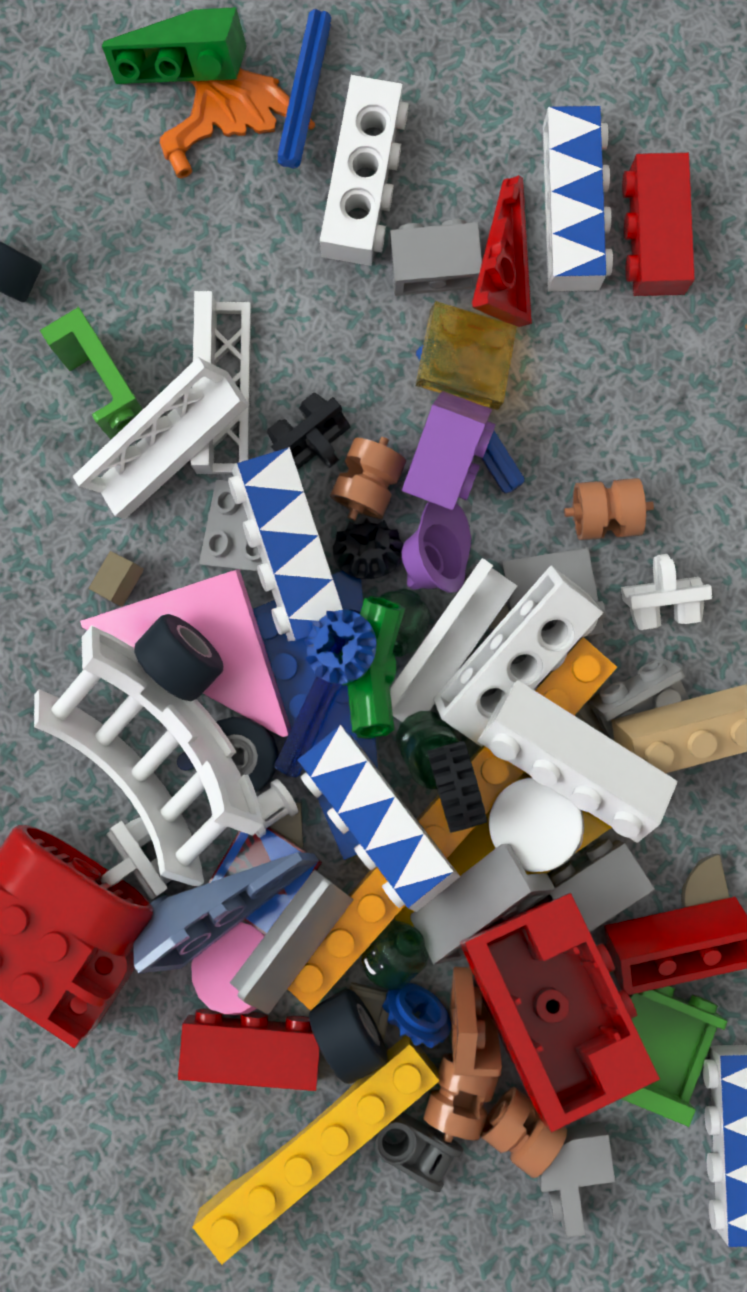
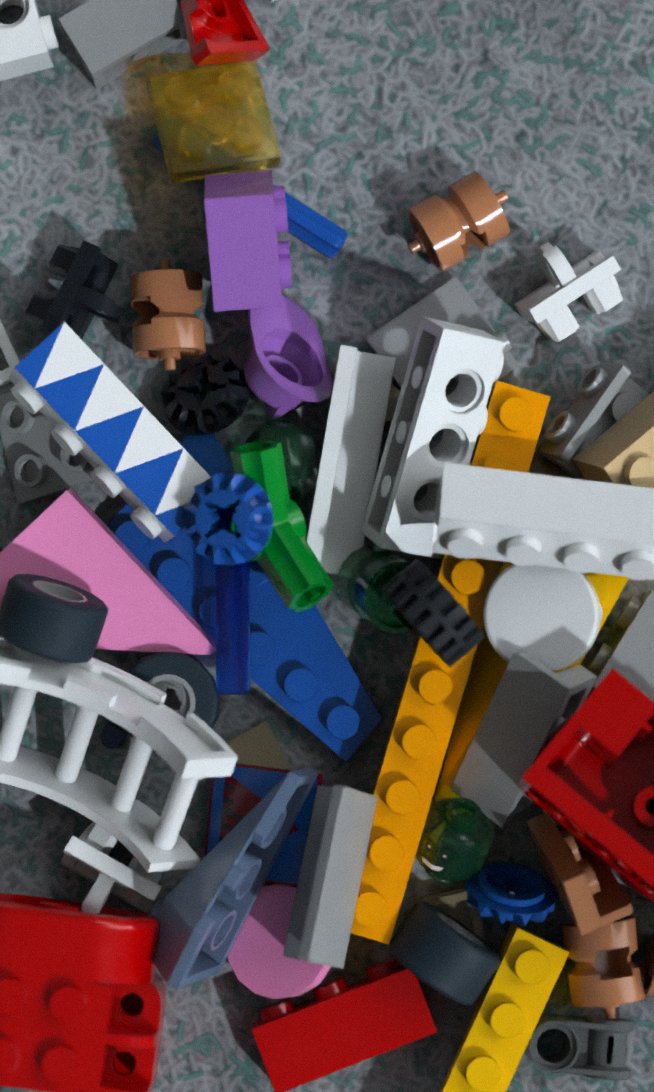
camera: 30 degrees left, 0 degrees up
white bush [255,779,299,838] -> none
brick [297,725,461,912] -> none

